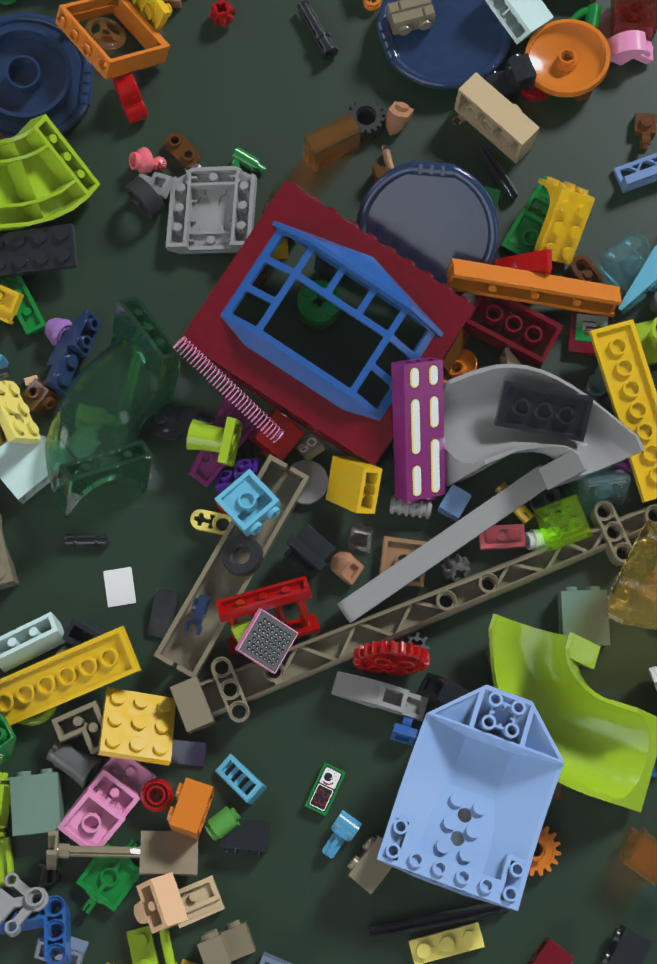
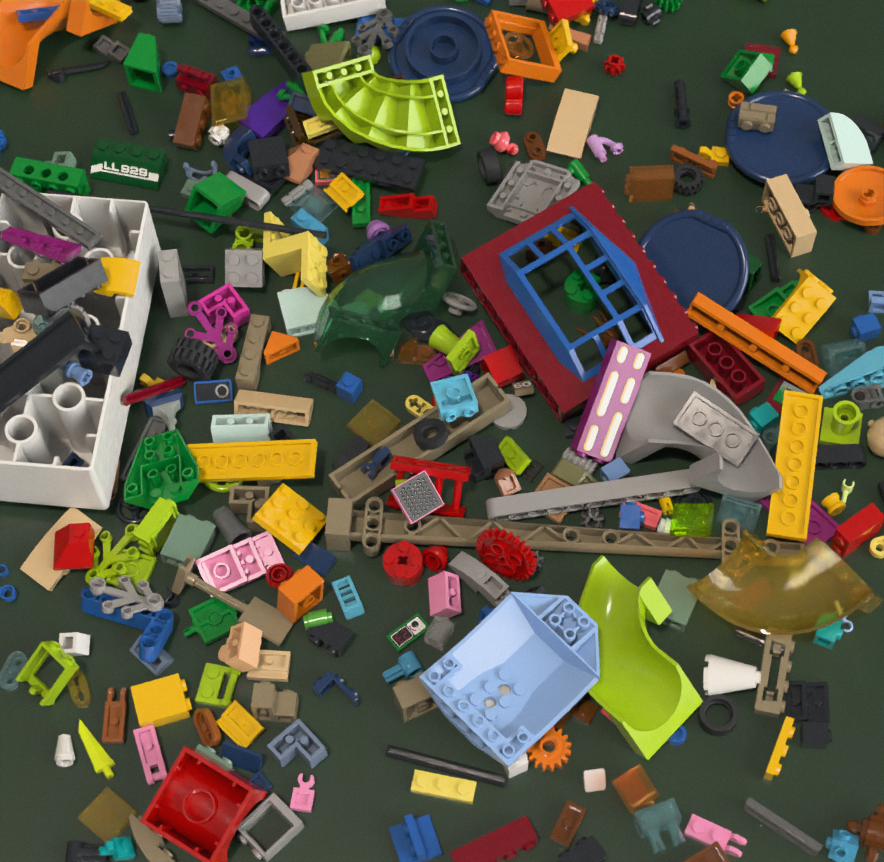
camera: 30 degrees right, 15 degrees down
white sticker [103,567,136,607] -> none
light grey plate [138,172,175,199] -> none
bright pink piece [173,336,284,443] -> none
yellow brick [326,455,382,514] -> none
nougat plate [385,101,414,136] -> none
none -> tan brick [234,389,314,427]
none -> orange slope [263,331,300,365]
none -> dark blue bracket [312,671,359,707]
none -> blue brick [336,371,363,404]
none -> clear yellow plate [347,399,401,446]
none -> red slope [378,193,438,219]
none -> red brick [383,540,424,587]
none -> clear orange slope [398,337,437,365]
none -> red brick [422,545,448,572]
none -> clear brick [424,615,454,651]
none -> bright pink brick [428,571,461,620]
none -> light grey piece [442,292,477,316]
none -> lime plate [498,436,532,475]
none -> tan slope [546,88,599,160]
none -> reddish brown plate [549,800,587,849]
none -> olive slope [550,458,598,486]
none -> reddish brown plant [575,311,621,349]
none -> white slope [583,768,606,792]
none -> lavender plant [586,135,623,163]
none -> blue brick [619,502,645,531]
none -> dark orange plate [669,144,718,179]
none -> yellow plate [698,146,729,167]
none -> teal brick [748,402,780,436]
none -> blue brick [849,312,881,344]

